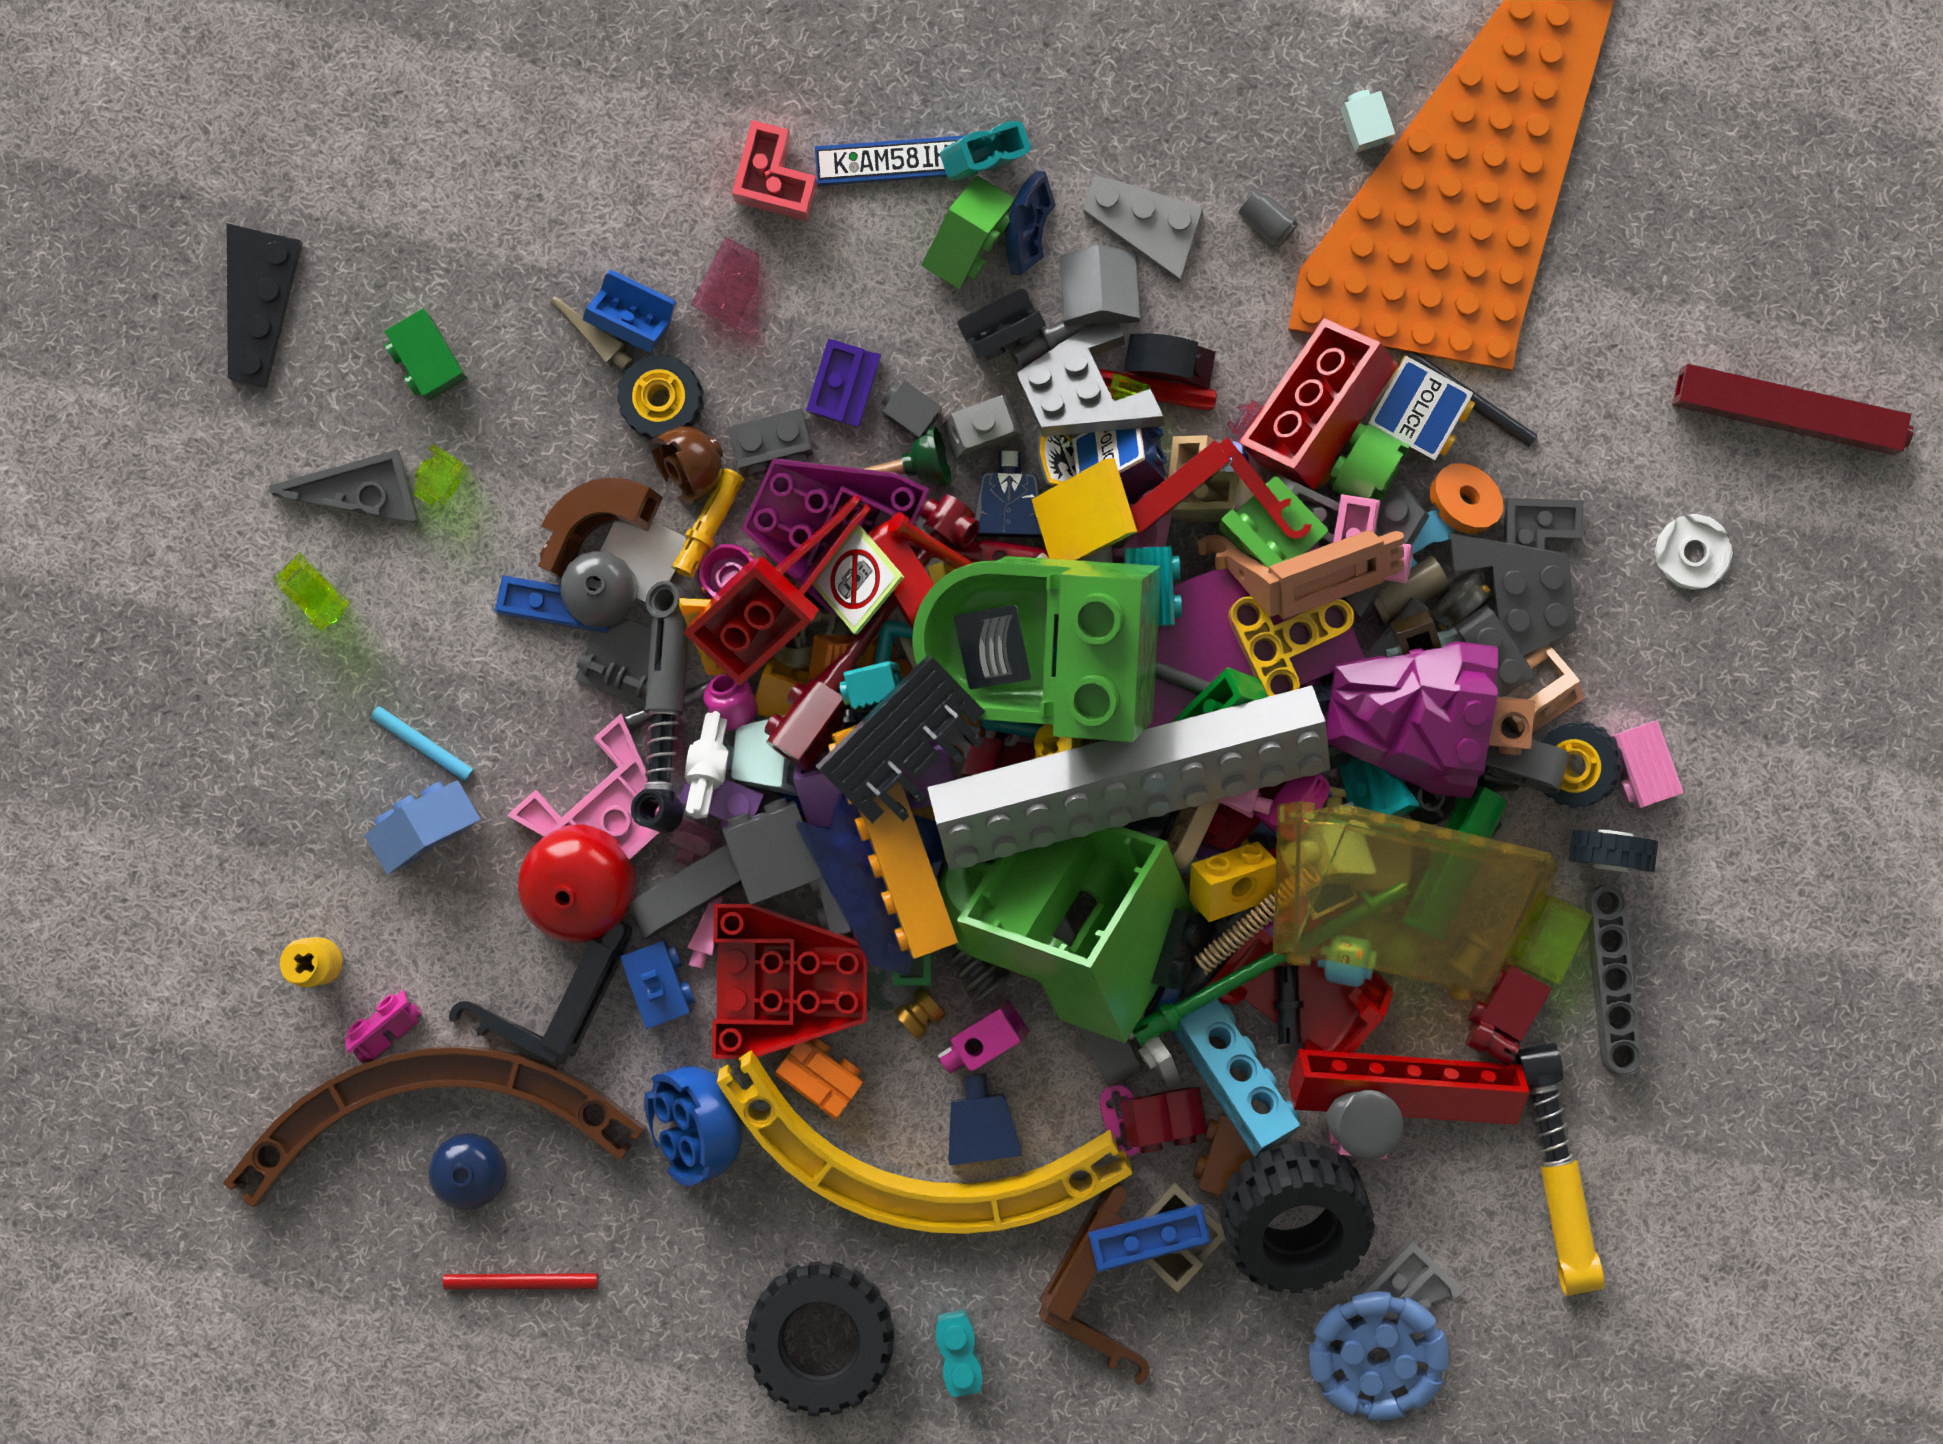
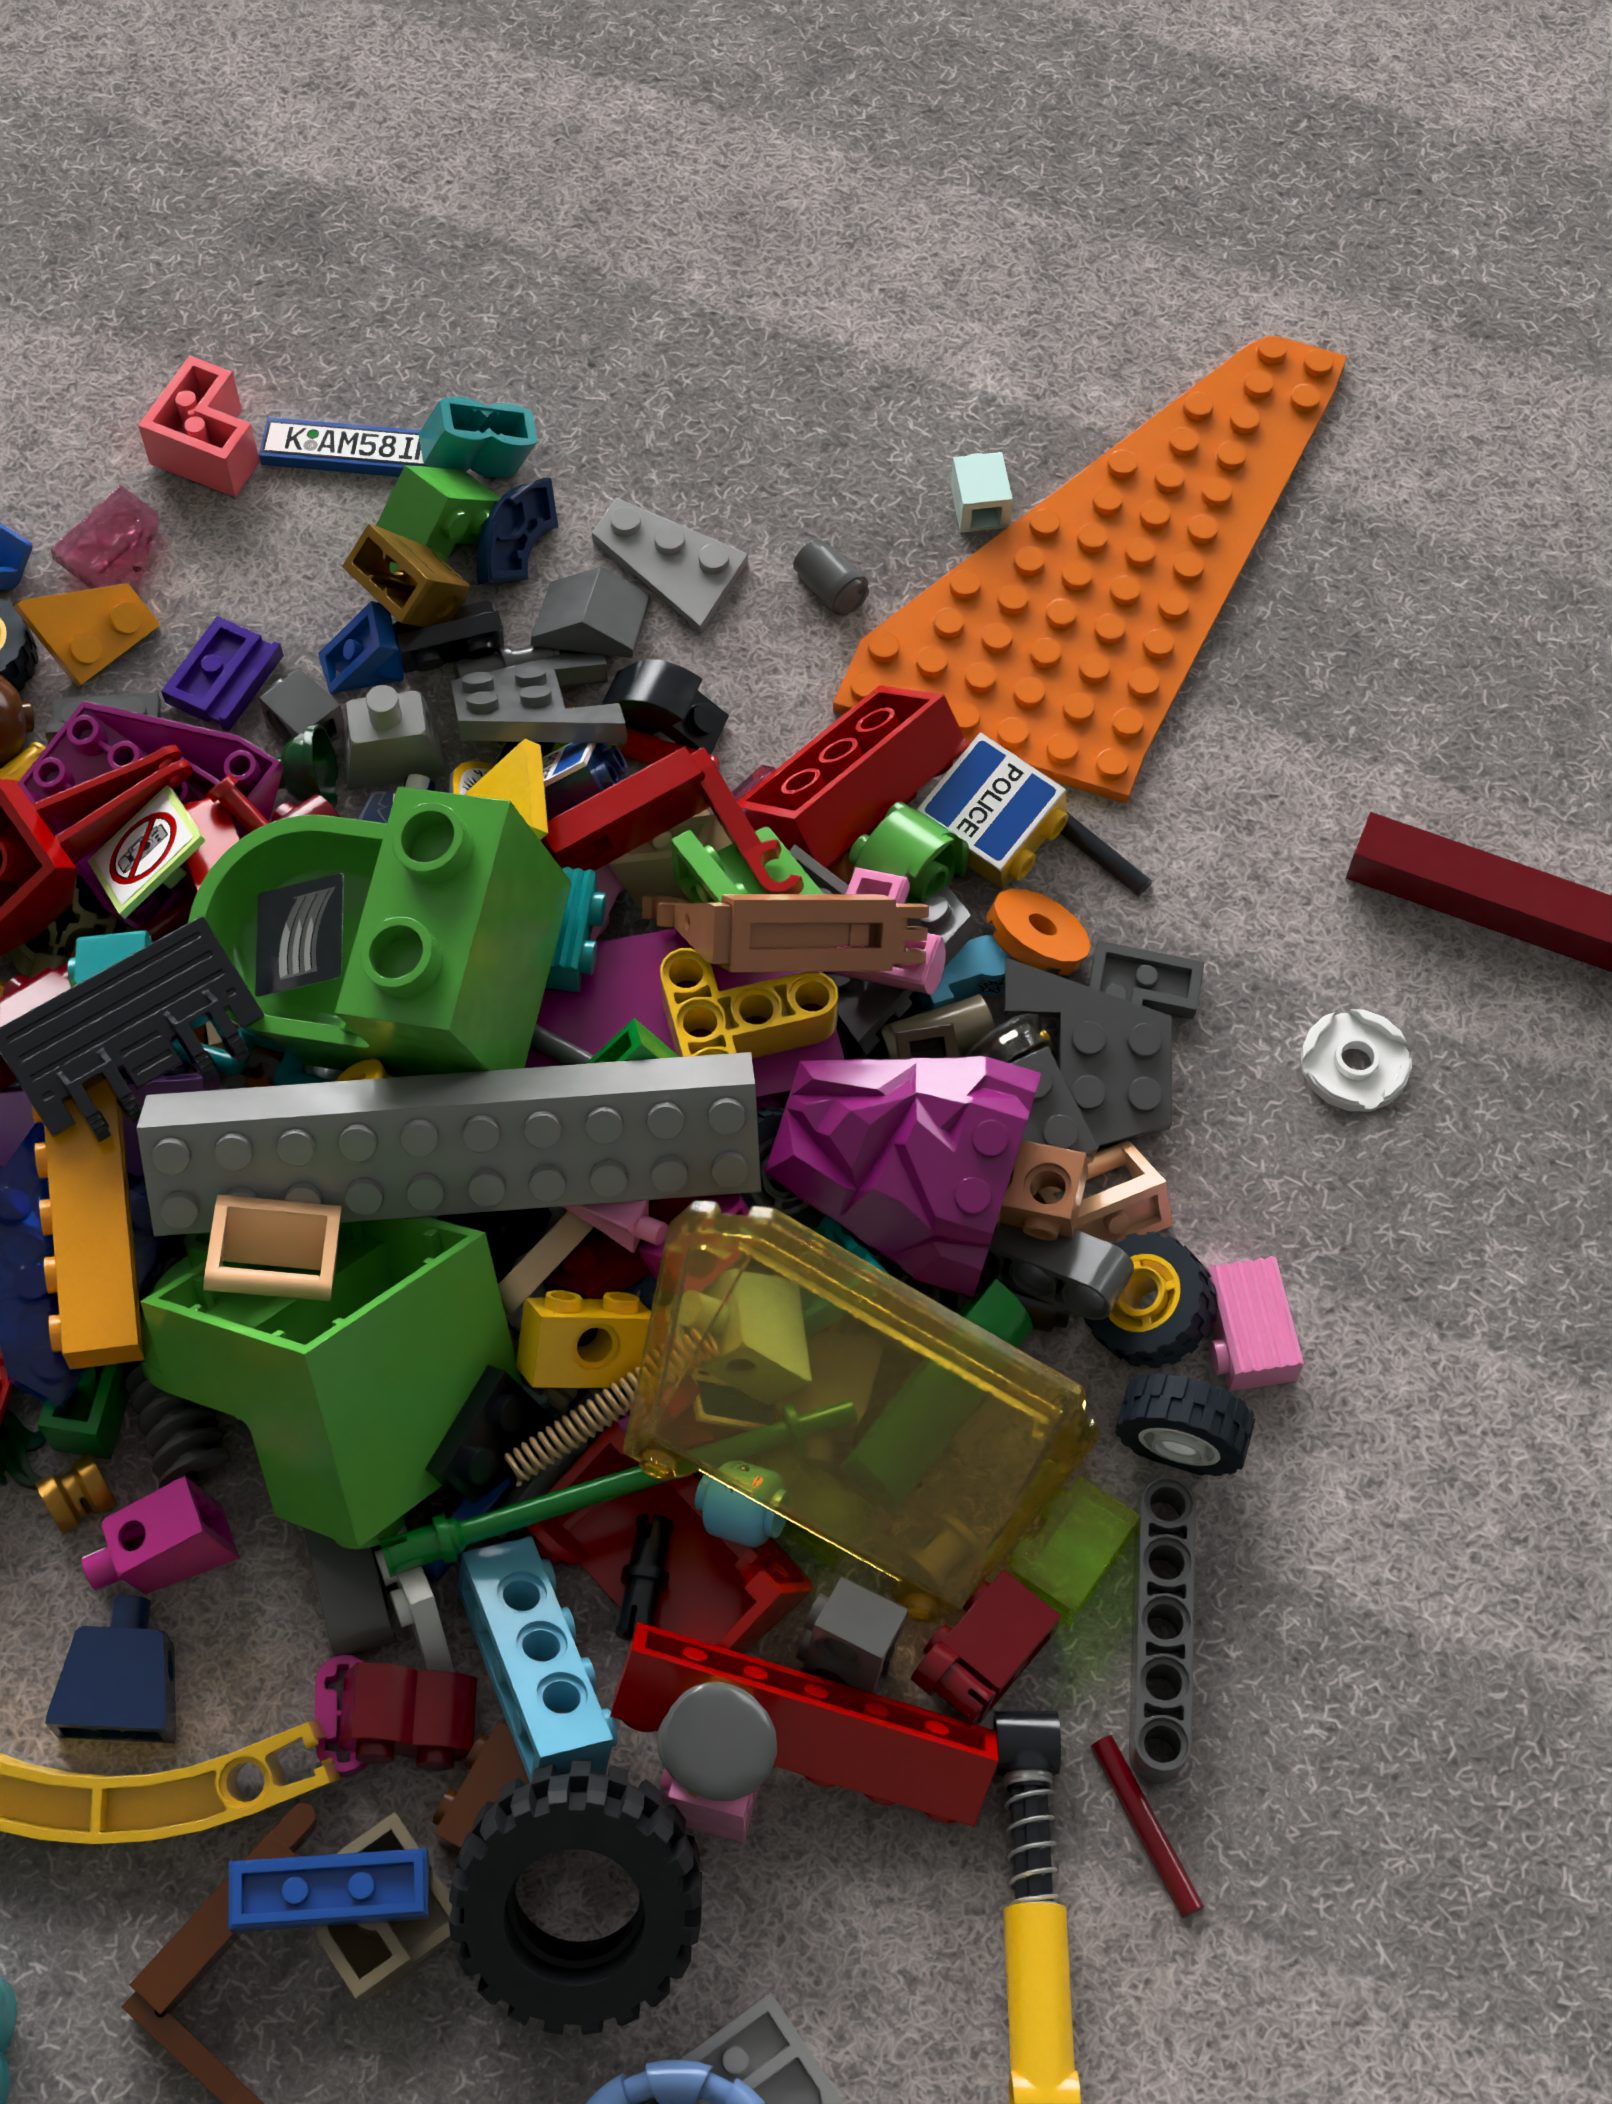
camera: 10 degrees right, 25 degrees down
none -> light orange wing [13,583,160,687]
none -> light nougat tile [203,1194,342,1302]
none -> blue slope [318,601,404,694]
none -> pearl gold torso [342,523,469,627]
none -> dark grey brick [796,1576,909,1694]
none -> dark red bar [1090,1735,1204,1919]

